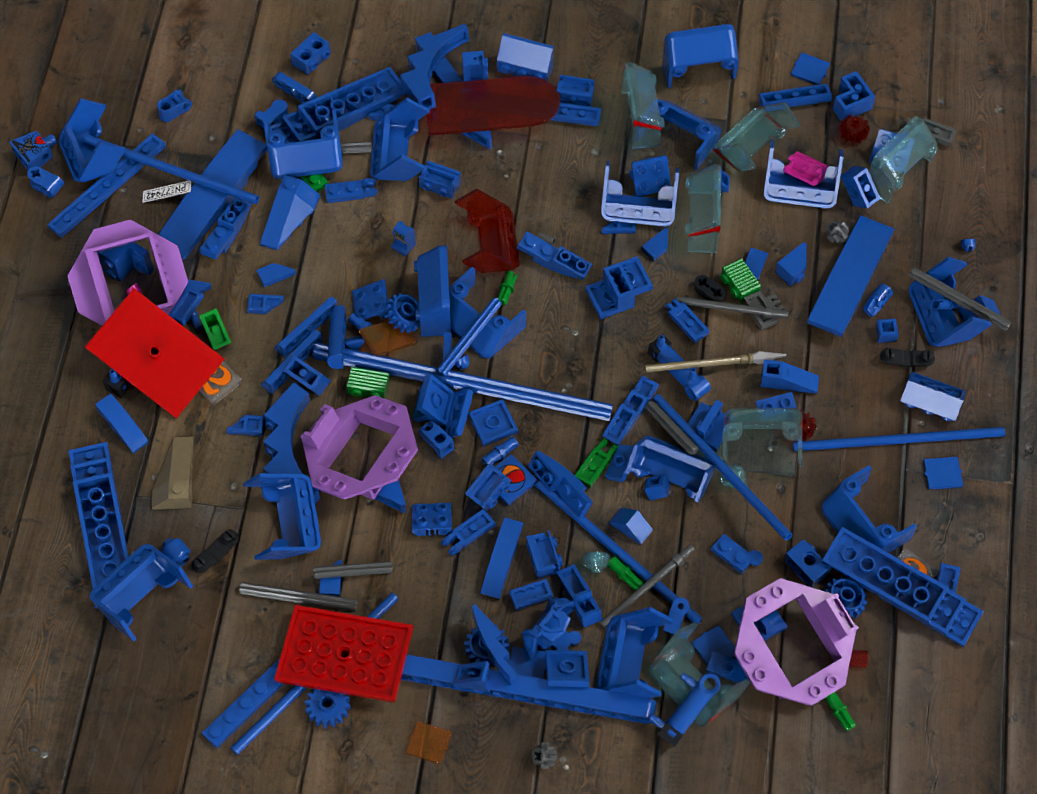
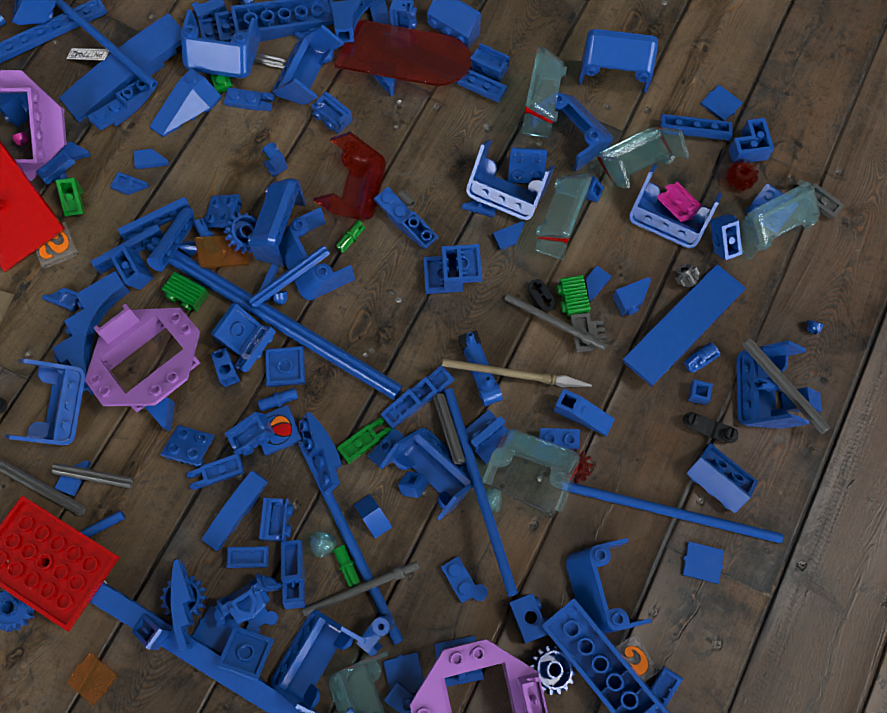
camera: 20 degrees right, 10 degrees up
blue hinge [666,299,710,344] -> none

